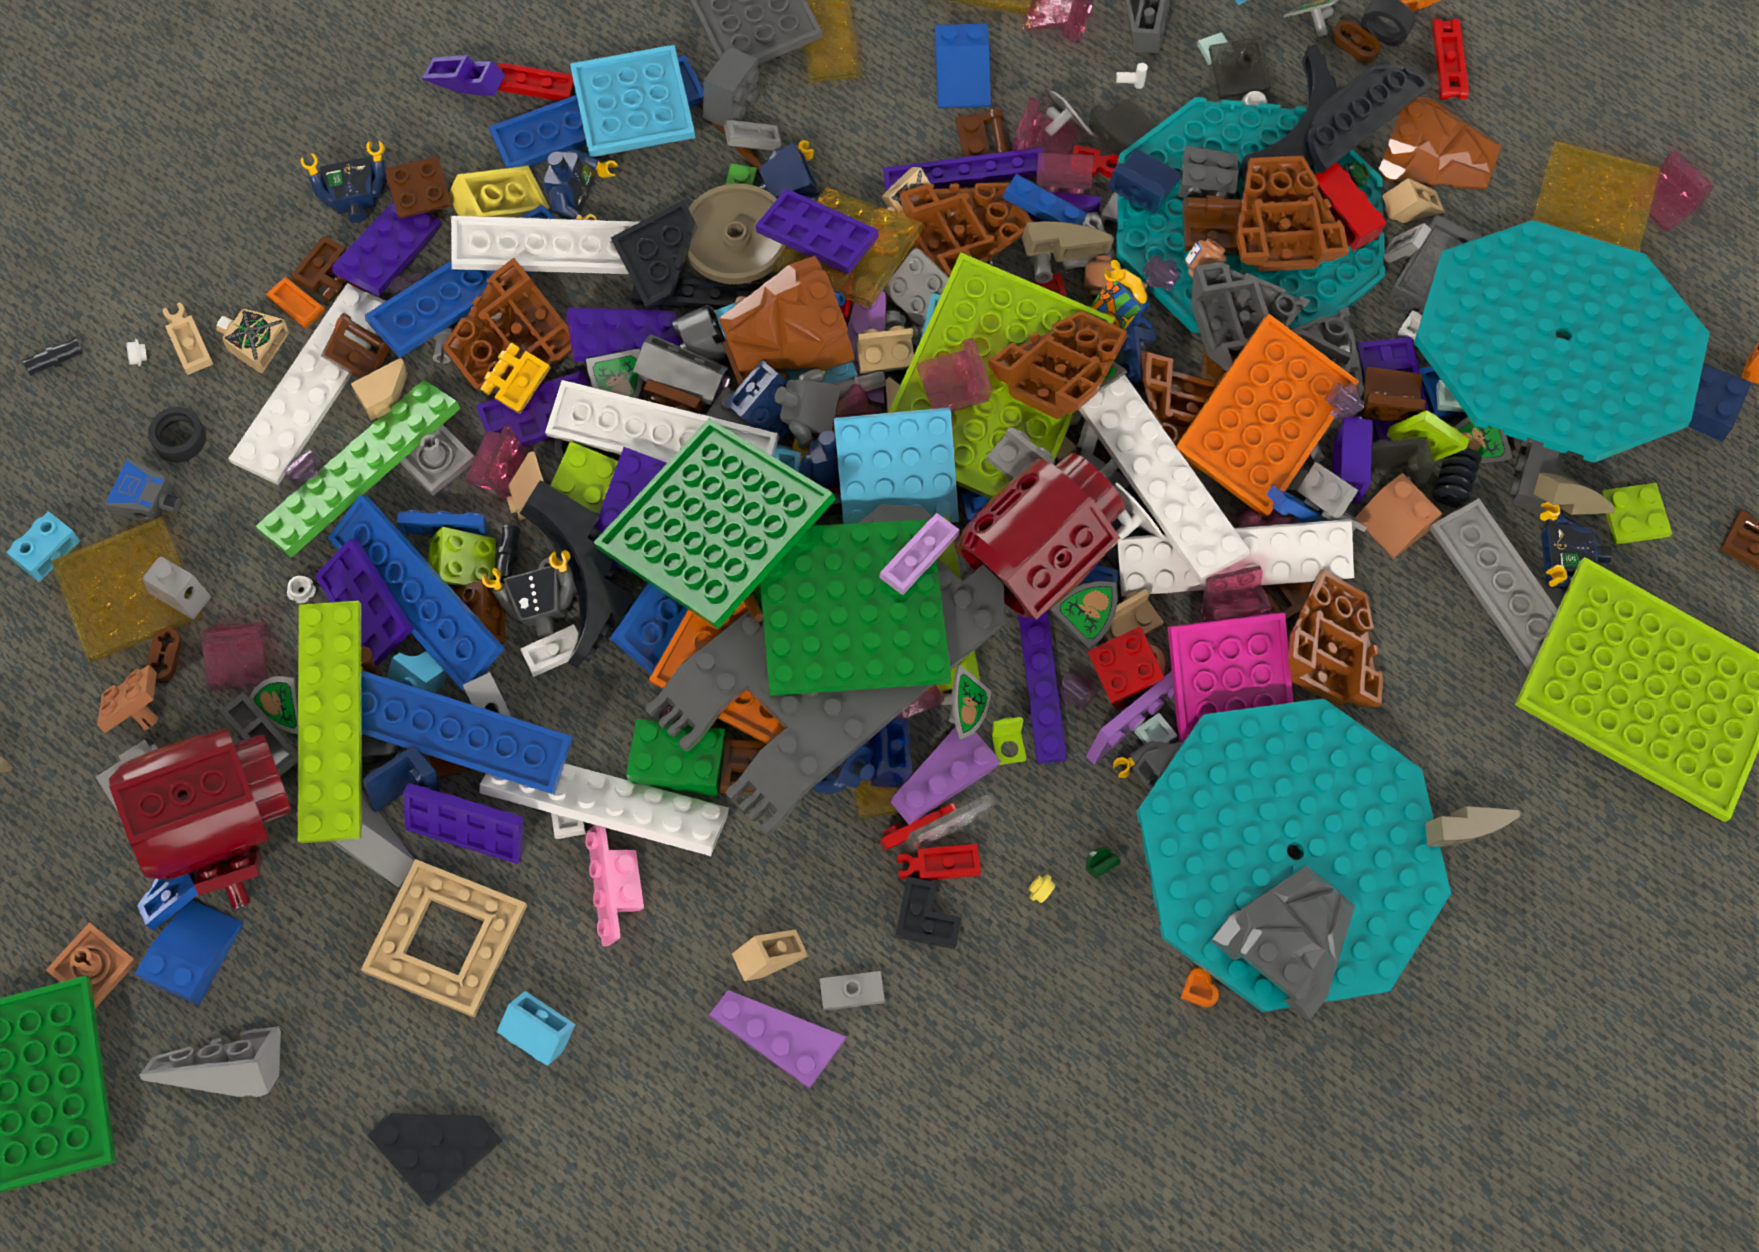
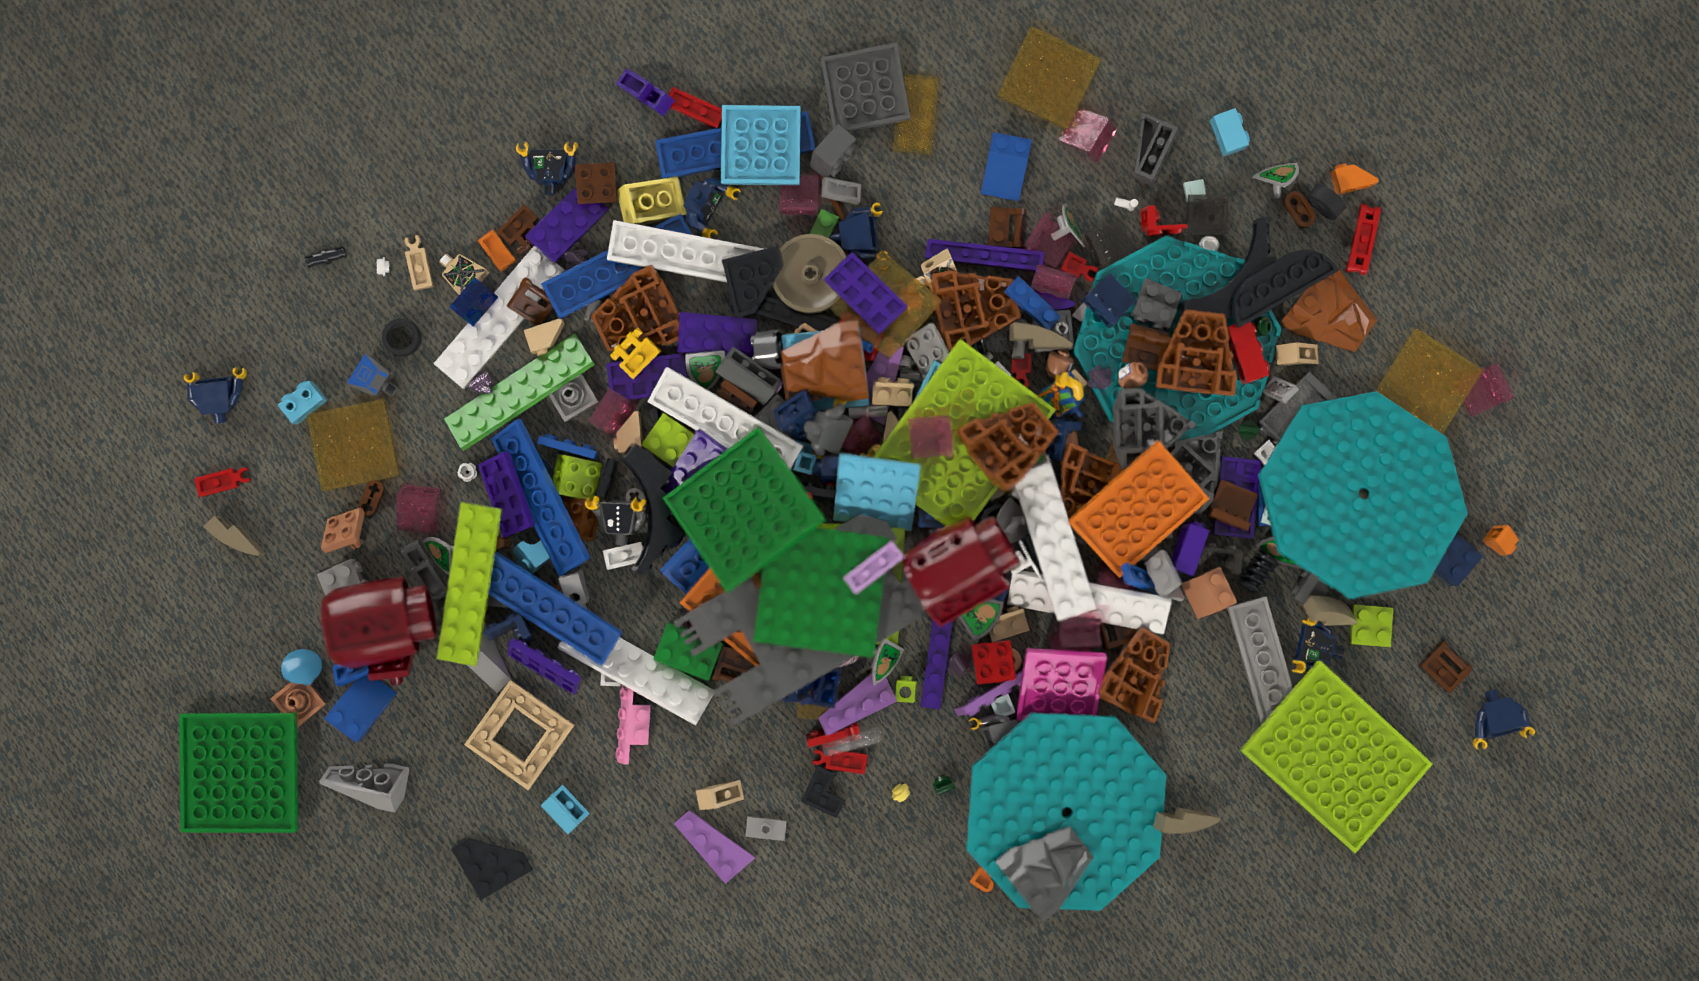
camera: 20 degrees right, 20 degrees up
light grey torso [142,556,211,620] -> none
light grey bracket [986,427,1055,480] -> none
piece [1324,382,1365,418] -> none
lime plate [1387,411,1469,463] -> none
none -> dark azure dish [281,649,322,685]
none -> clear blue brick [450,277,498,327]
none -> clear pink bracket [779,175,819,215]
none -> red bracket [1140,206,1188,236]
none -> dark green plate [1238,420,1260,440]

